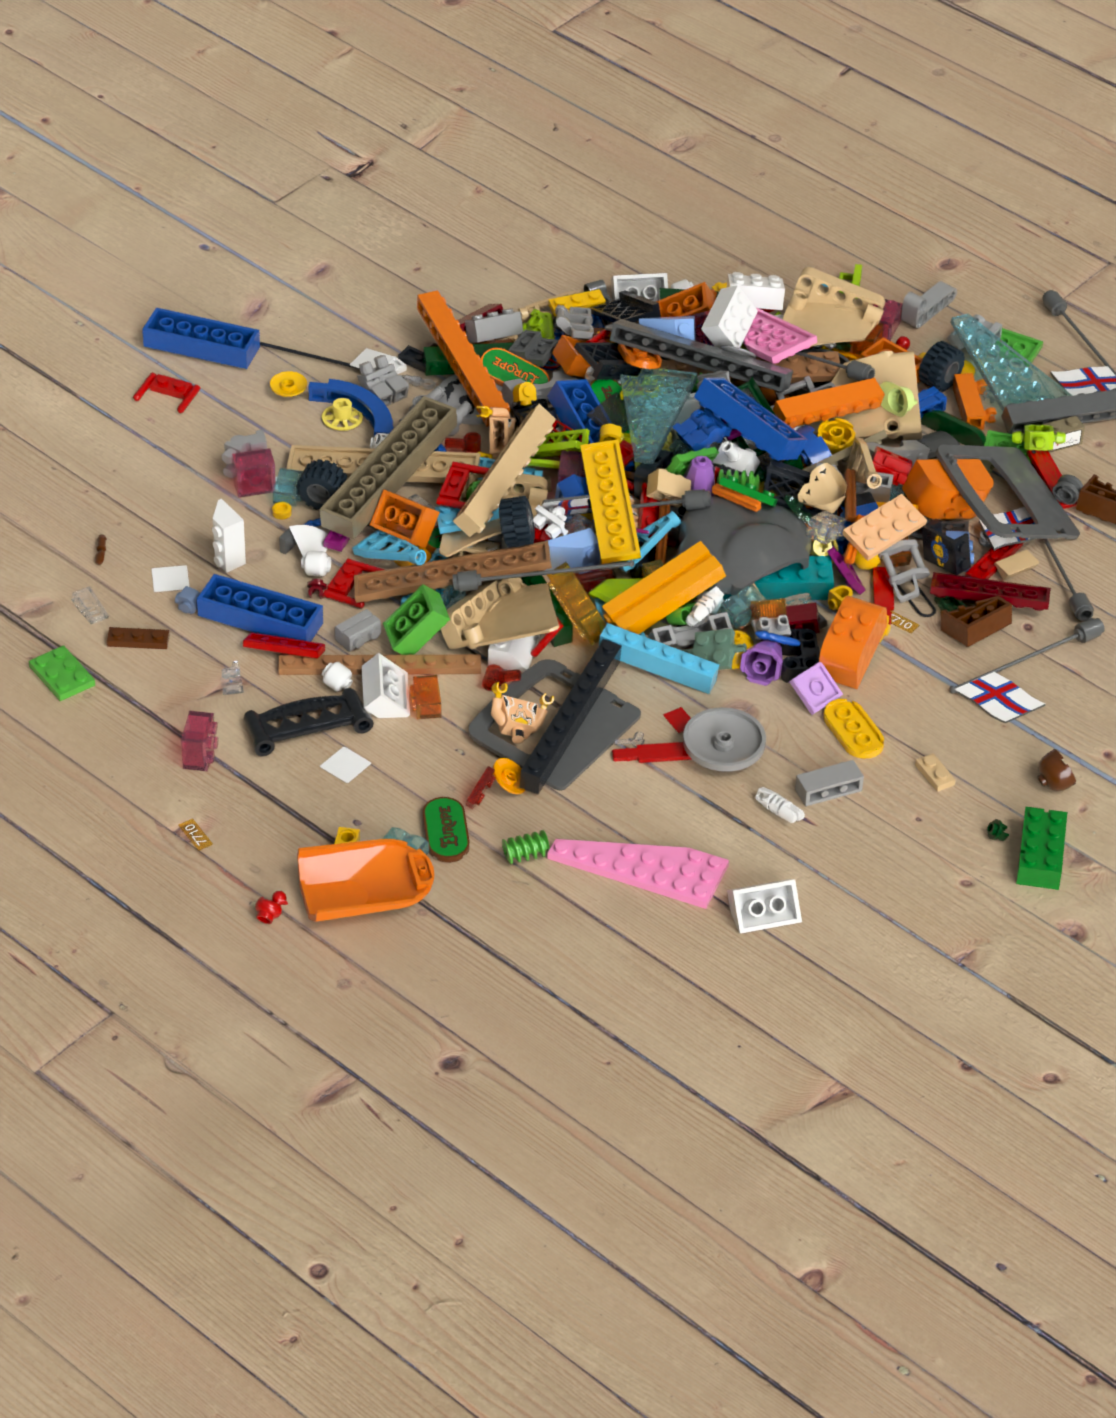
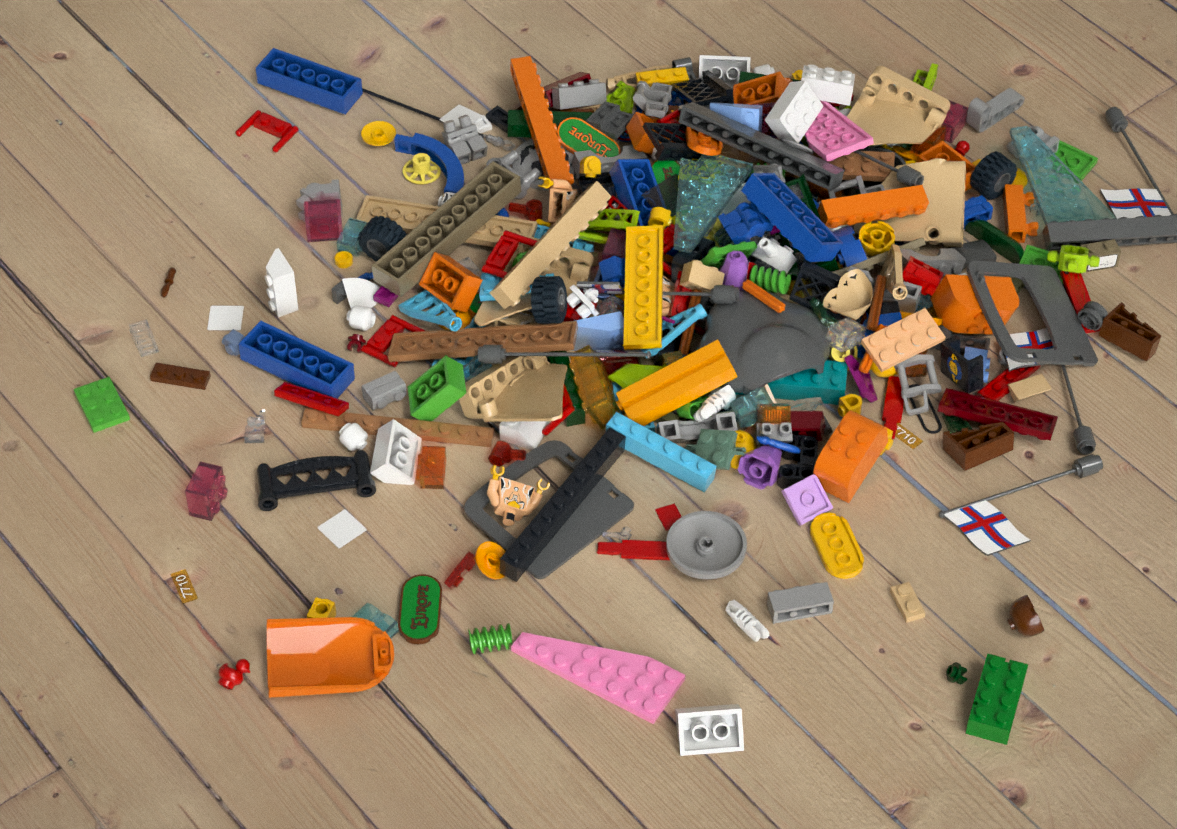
camera: 10 degrees right, 5 degrees up
green plate [719,475,778,507] -> none
yellowish green piece [880,381,918,417] -> none

